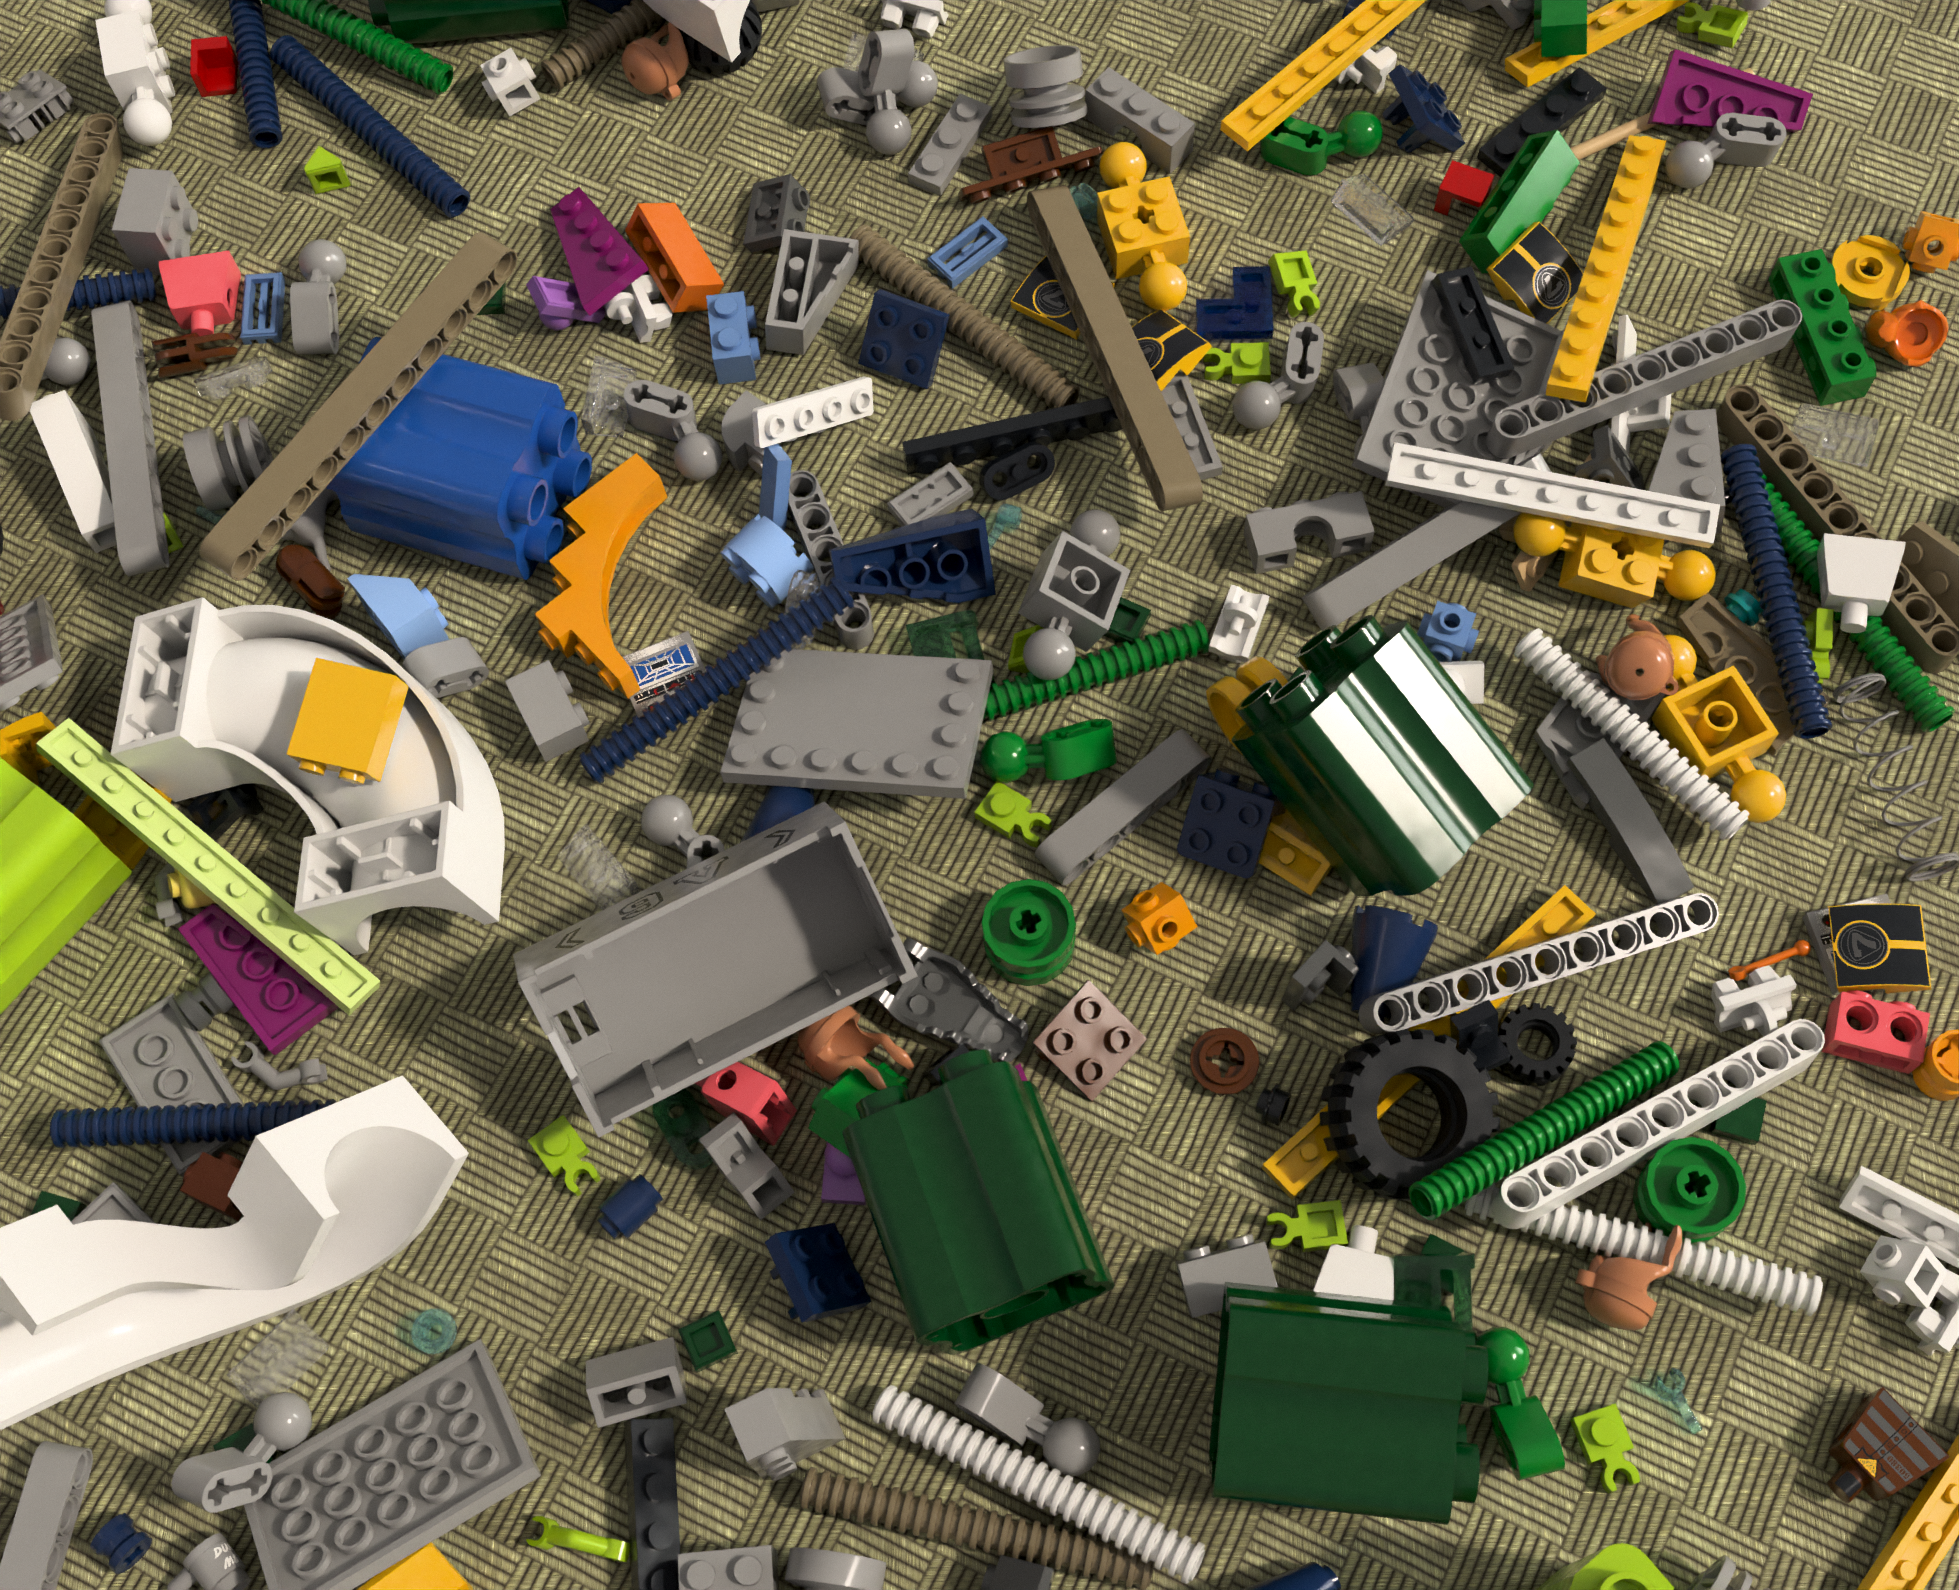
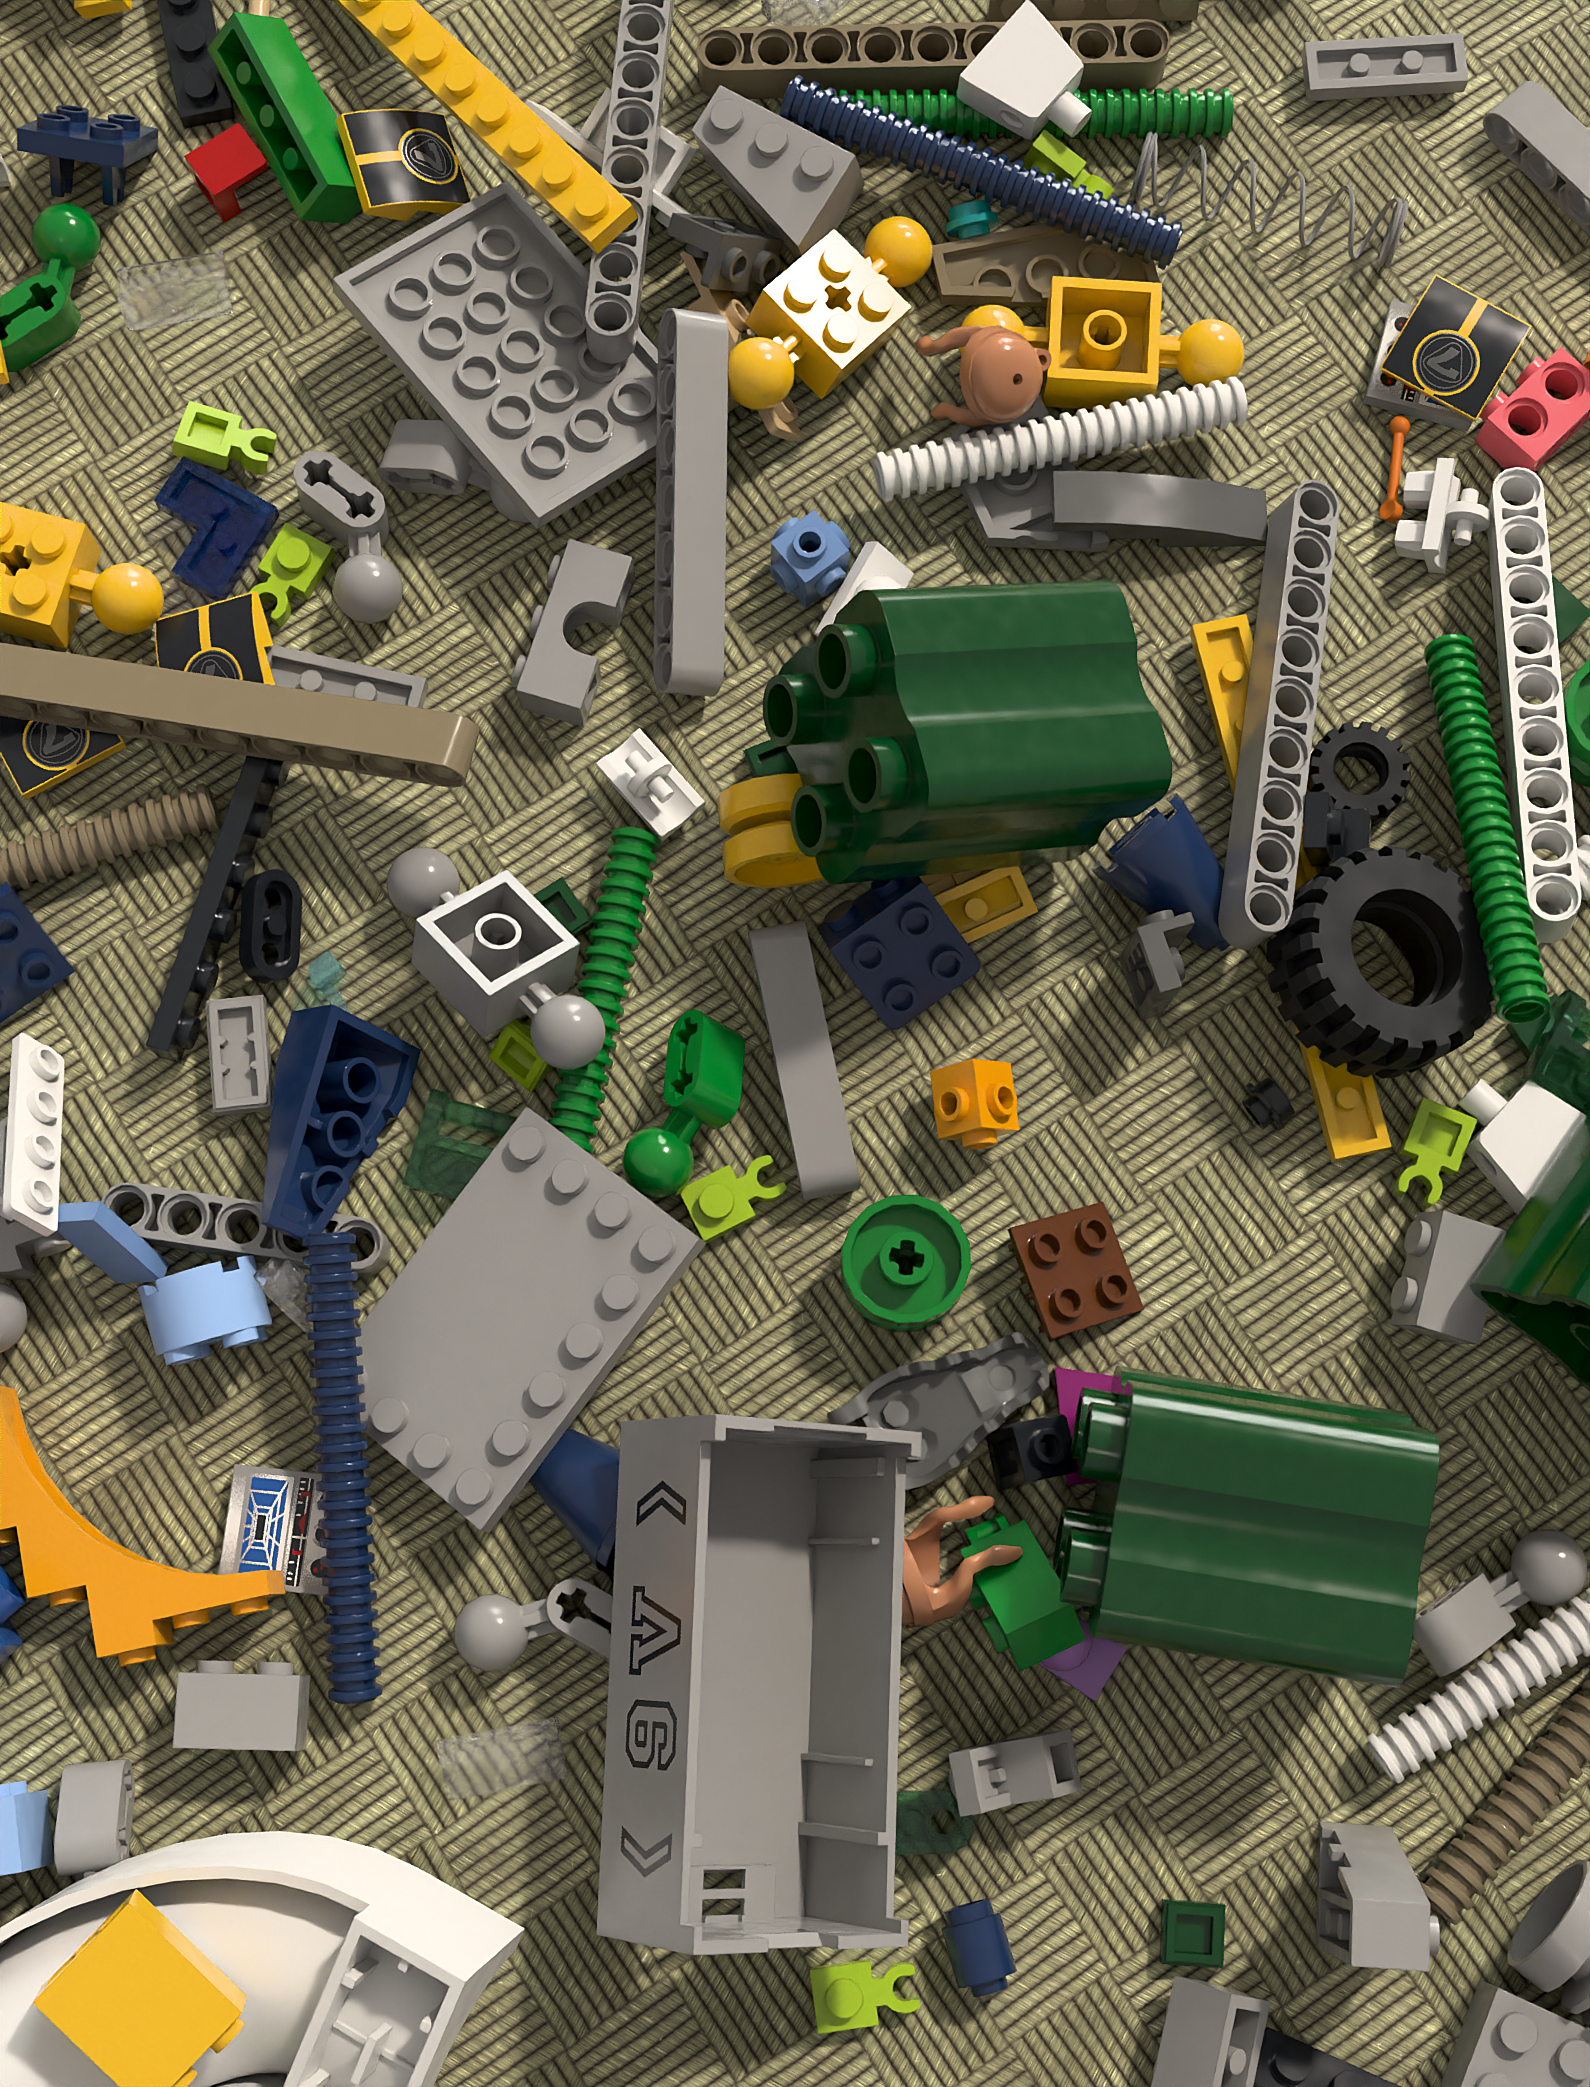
camera: 65 degrees left, 10 degrees up
coral torso [694,1062,797,1146] -> none
dark blue plate [765,1223,872,1323] -> none
reddish brown gear [1190,1028,1259,1097] -> none
white plate [1385,442,1720,548] -> none
black plate [1432,266,1514,384] -> none

